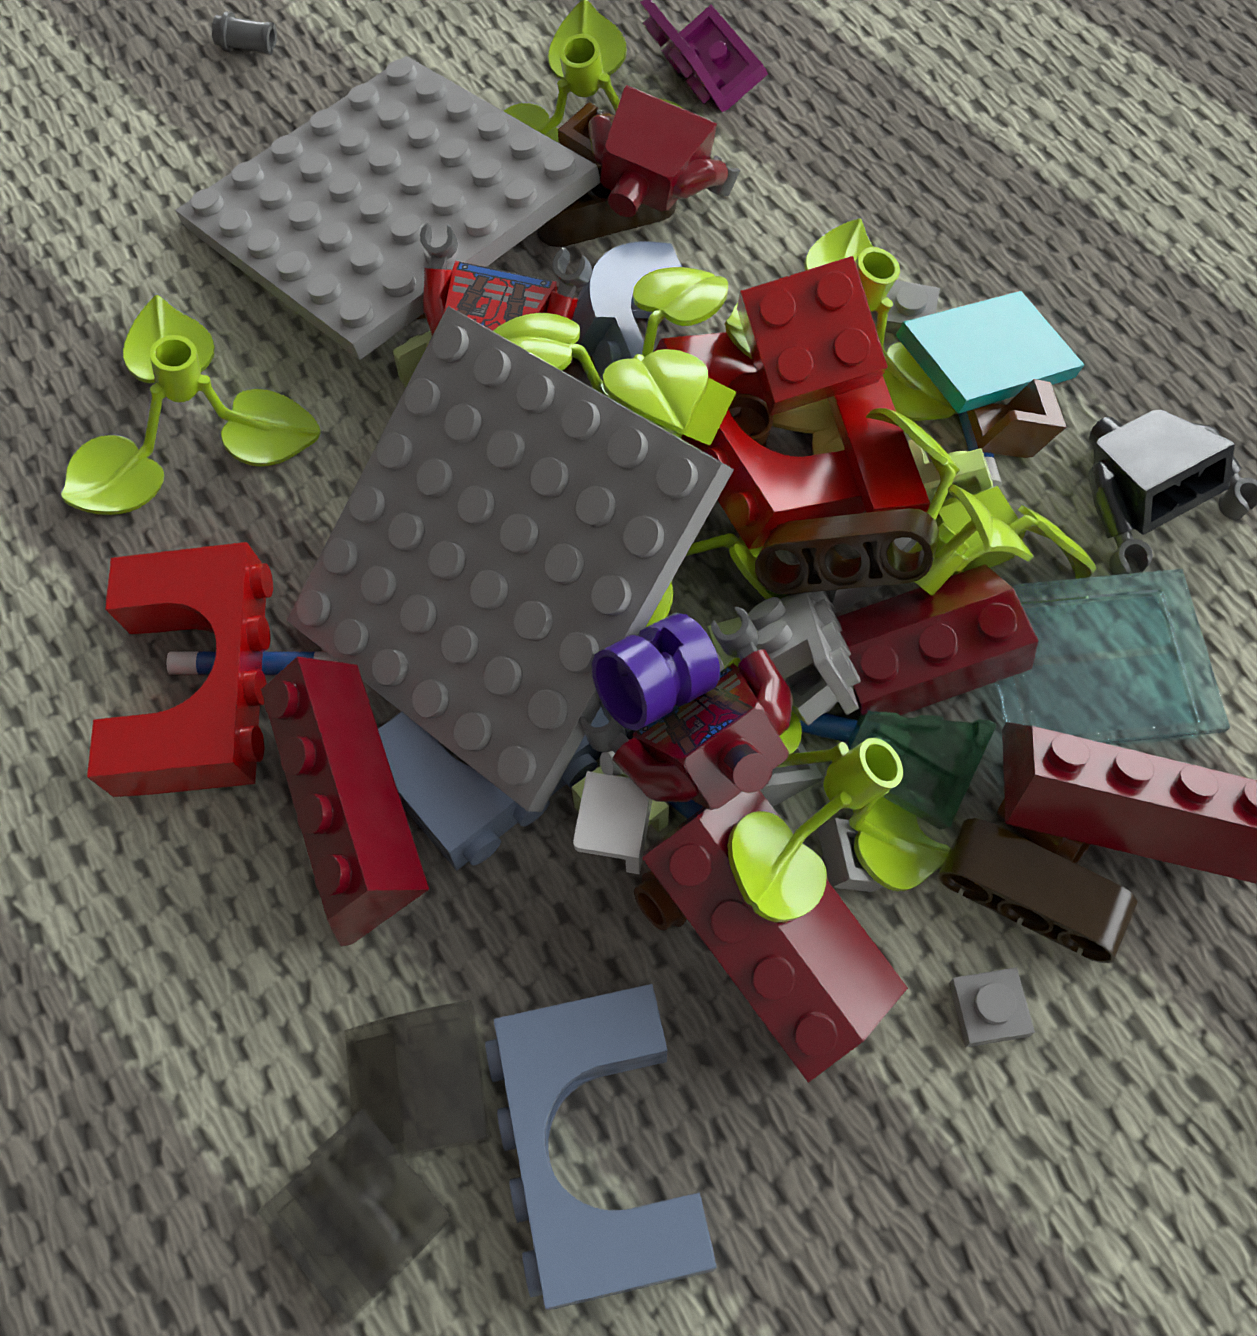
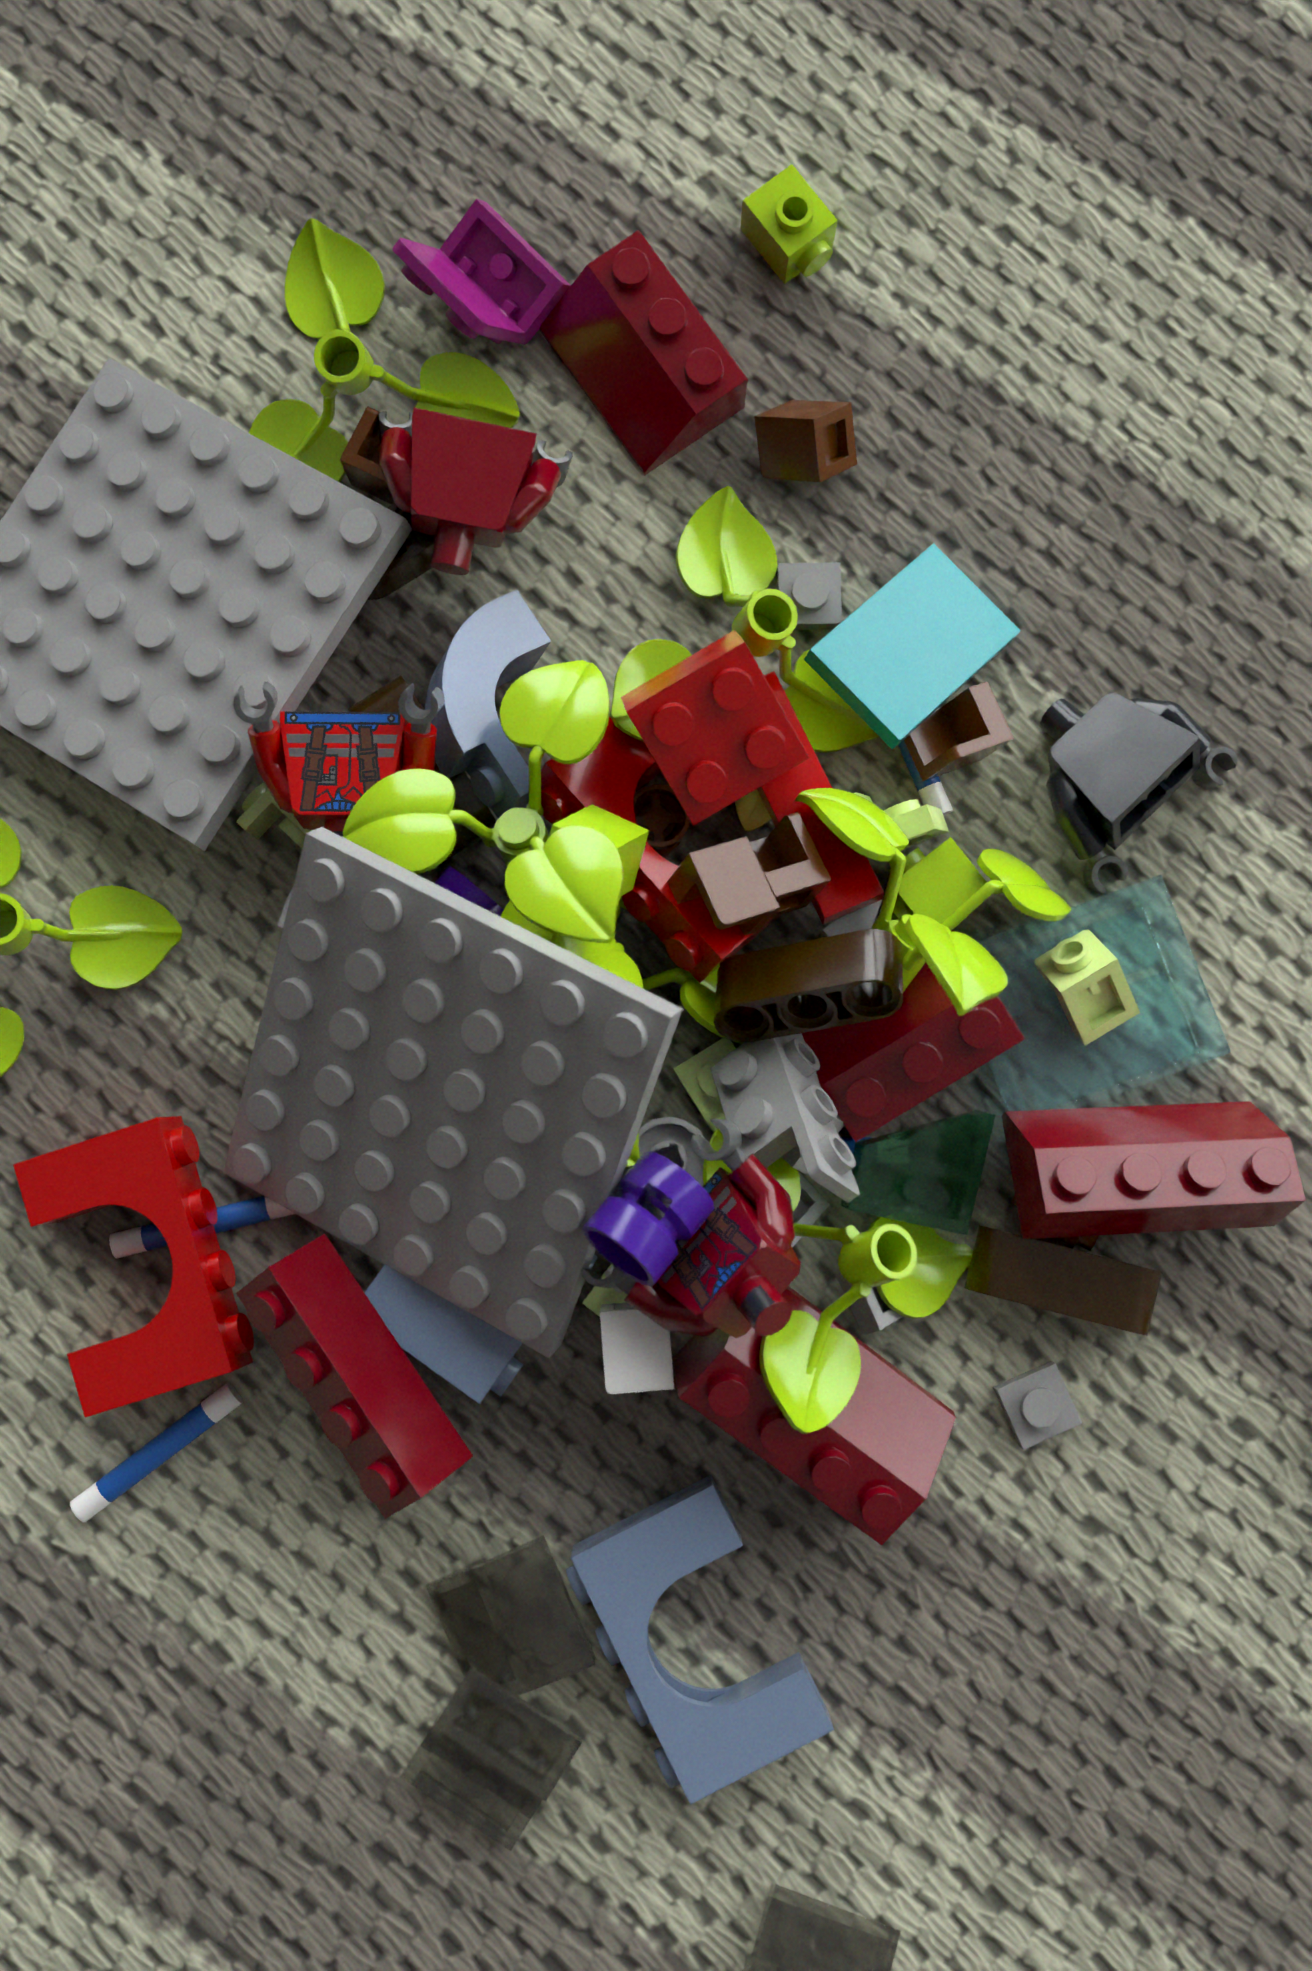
camera: 15 degrees left, 20 degrees up
none -> blue bar [70,1382,243,1522]
none -> dark red slope [539,230,748,475]
none -> panel [667,836,780,935]
none -> lime brick [740,164,838,284]
none -> reddish brown panel [750,812,831,918]
none -> reddish brown panel [754,400,857,482]
none -> yellowish green bracket [1034,930,1140,1046]

